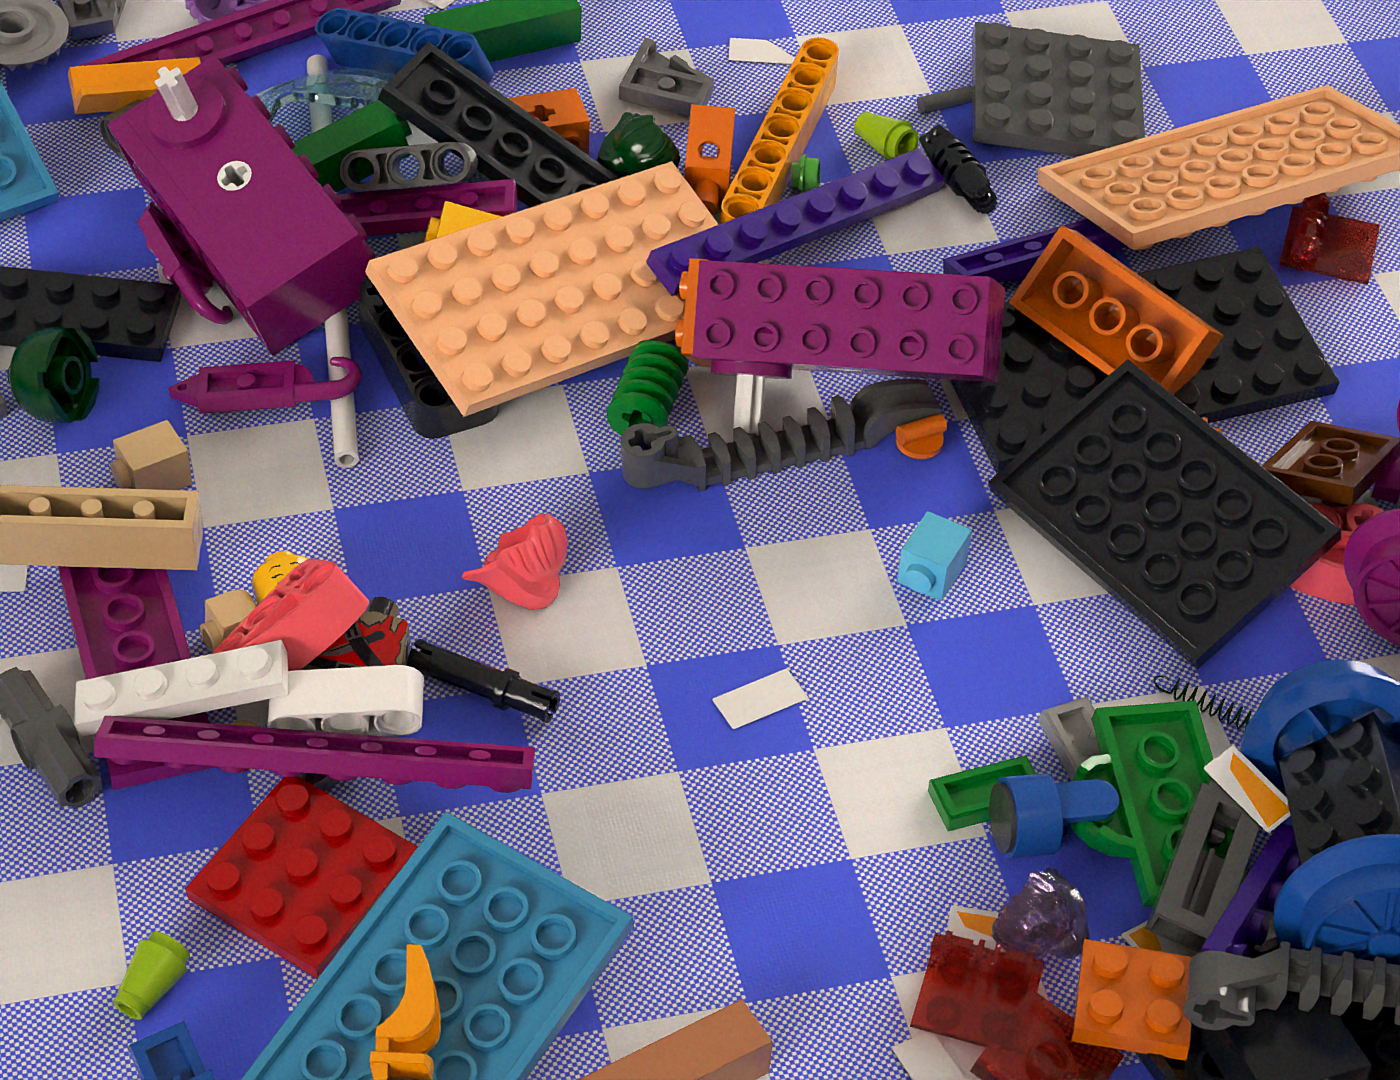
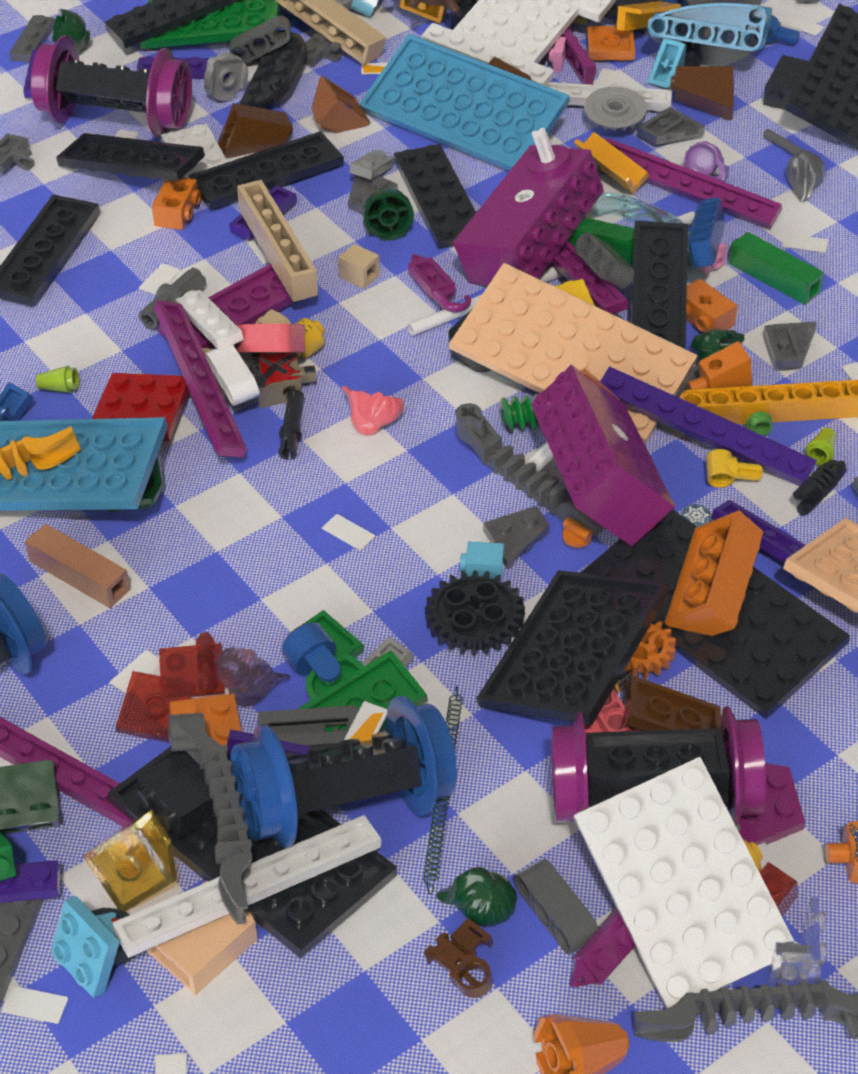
camera: 70 degrees right, 0 degrees up
none -> black gear [425,570,525,655]
none -> flat silver wing [483,506,549,569]
none -> yellow axle [706,449,763,488]

